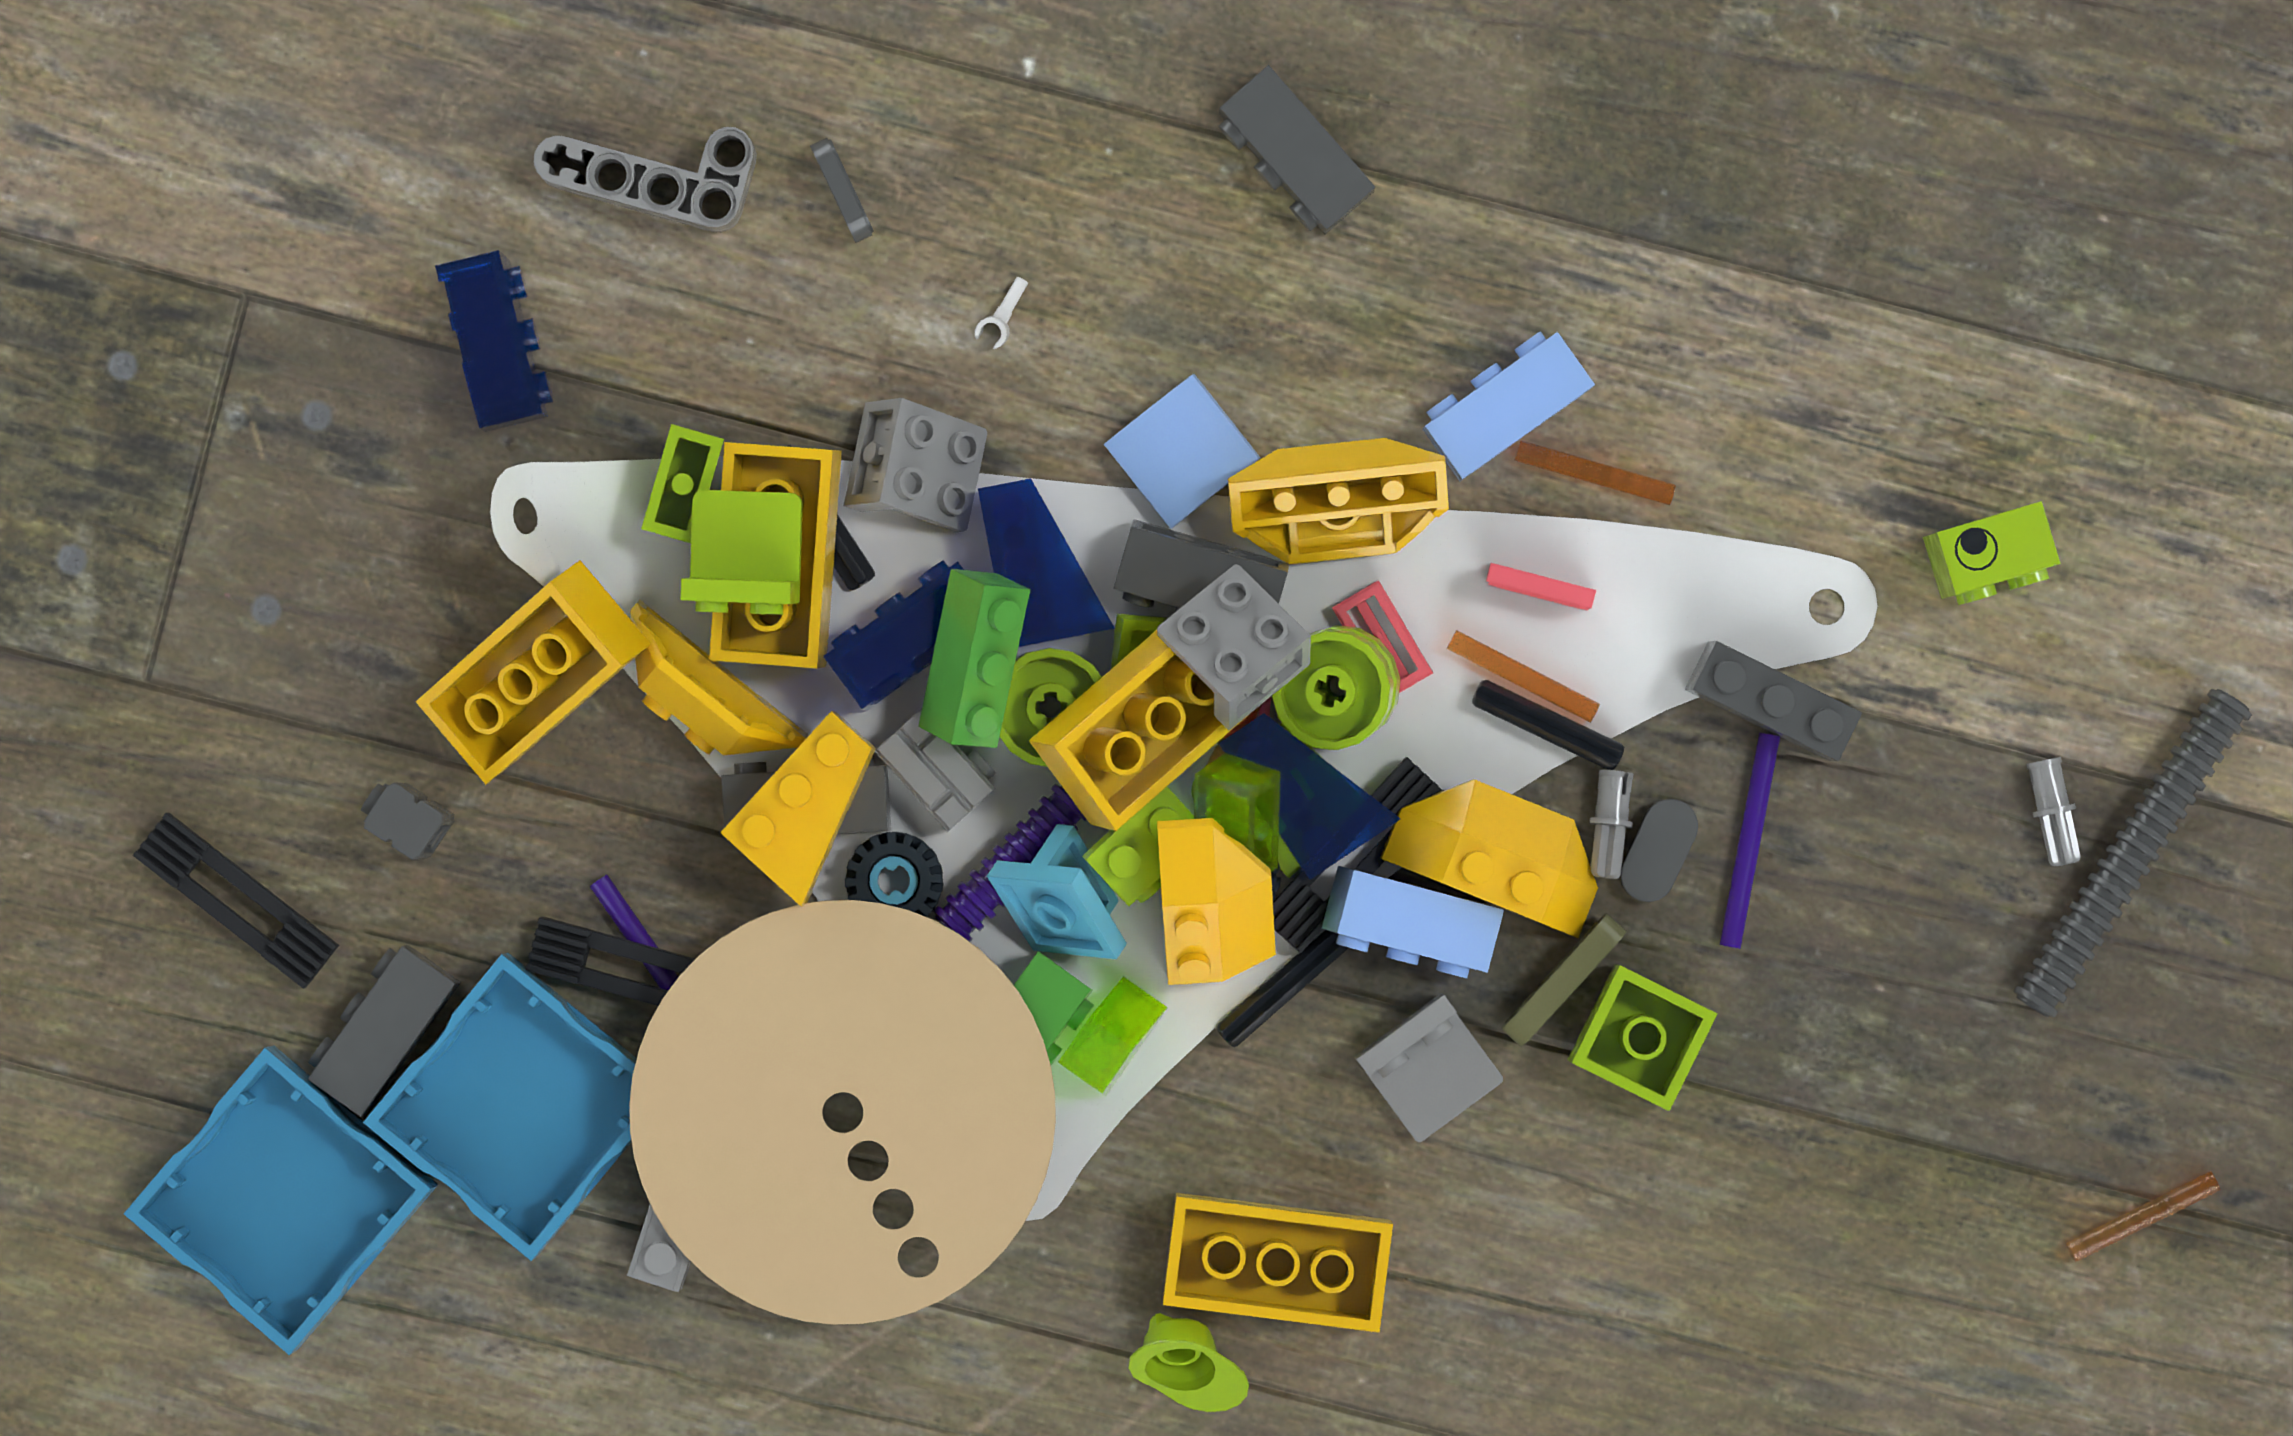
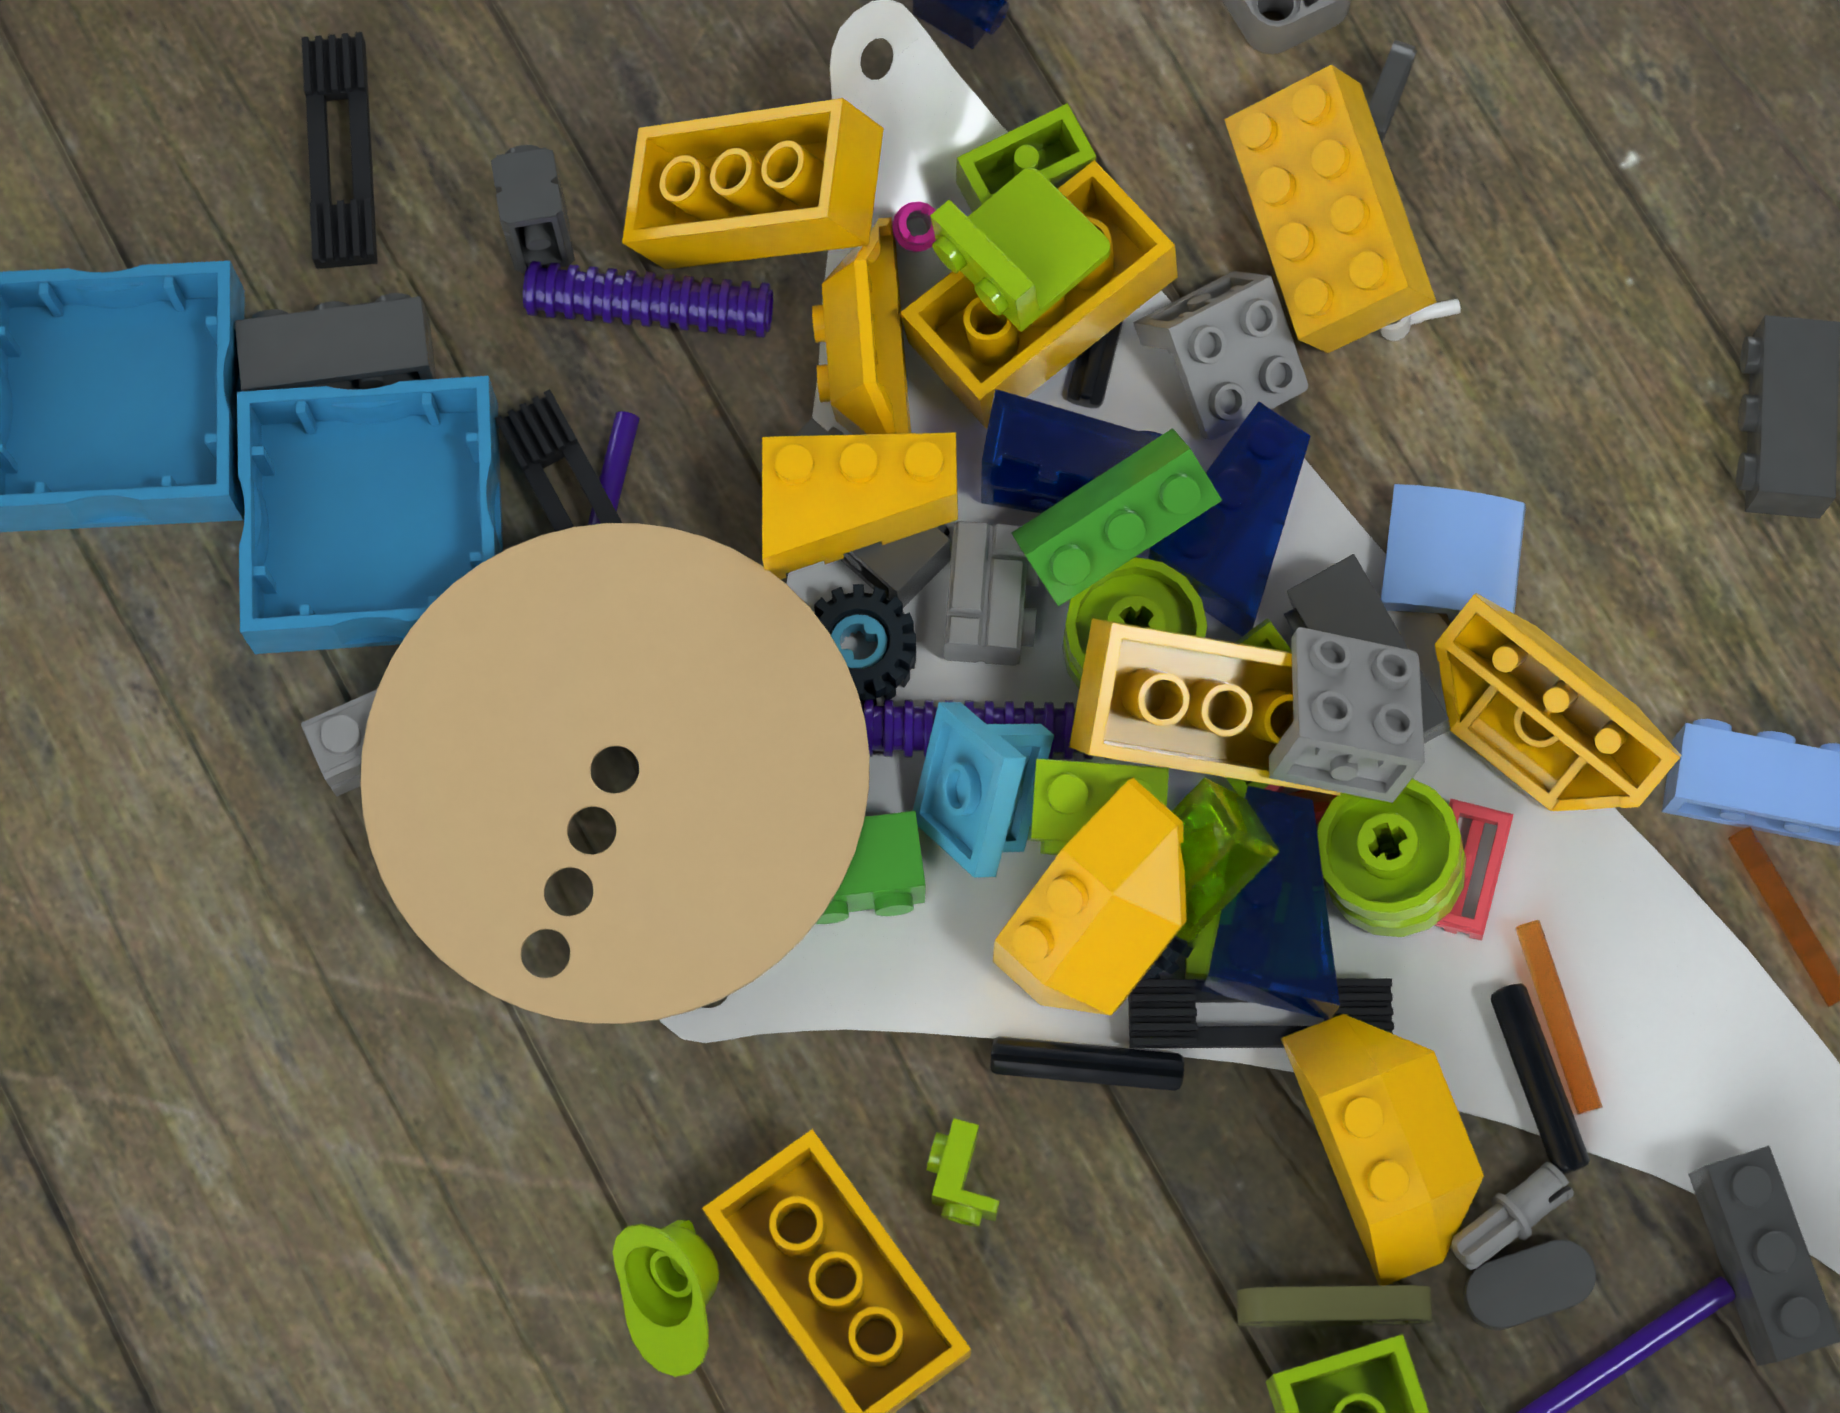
camera: 55 degrees right, 15 degrees down
clear neon green slope [1058,976,1168,1096] -> none
light blue brick [1321,866,1504,978] -> none
light grey bracket [1354,993,1503,1142] -> none
coral tile [1485,563,1596,611] -> none
none -> dark purple piece [523,261,773,338]
none -> dark pink pin [892,201,936,252]
none -> lime bracket [926,1118,1000,1227]
none -> yellow brick [1224,64,1437,353]

